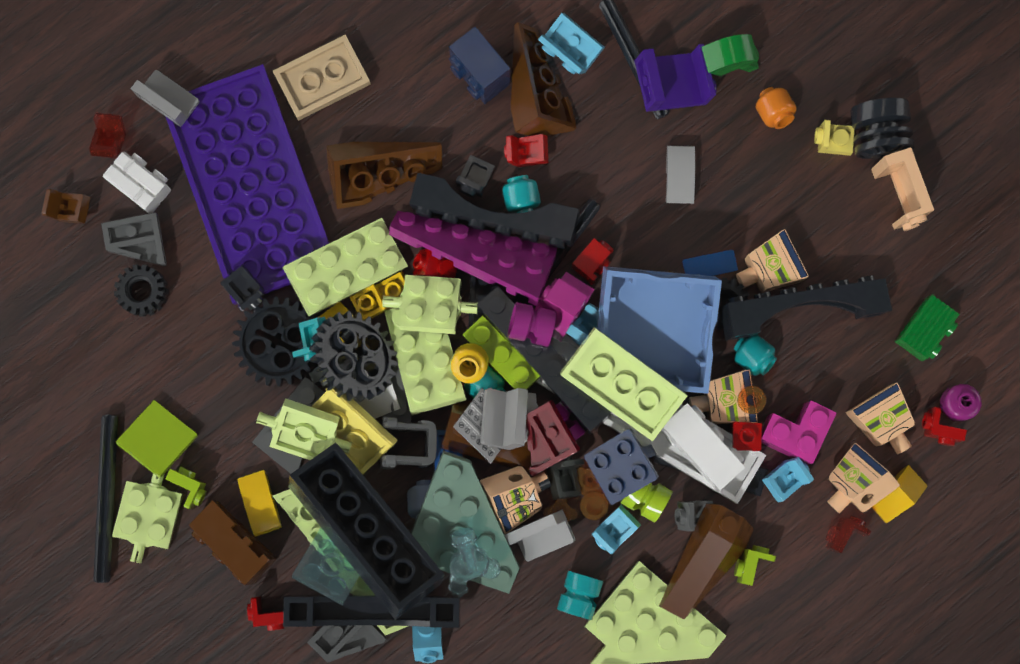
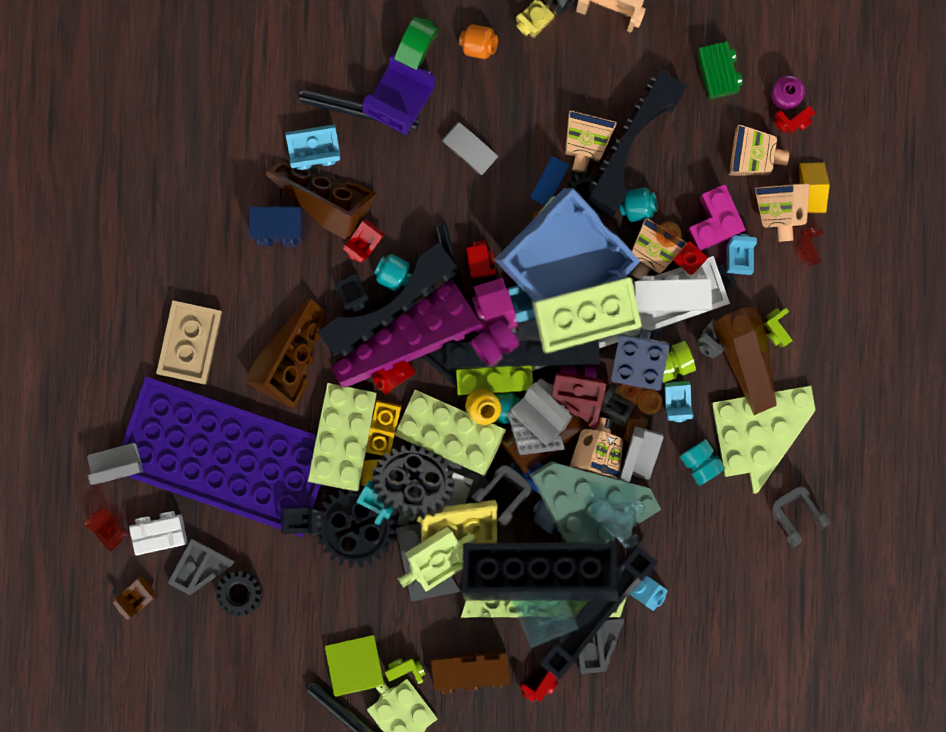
camera: 50 degrees left, 5 degrees up
yellow slope [237,470,282,537] -> none
yellowish green plate [382,275,478,334] -> none

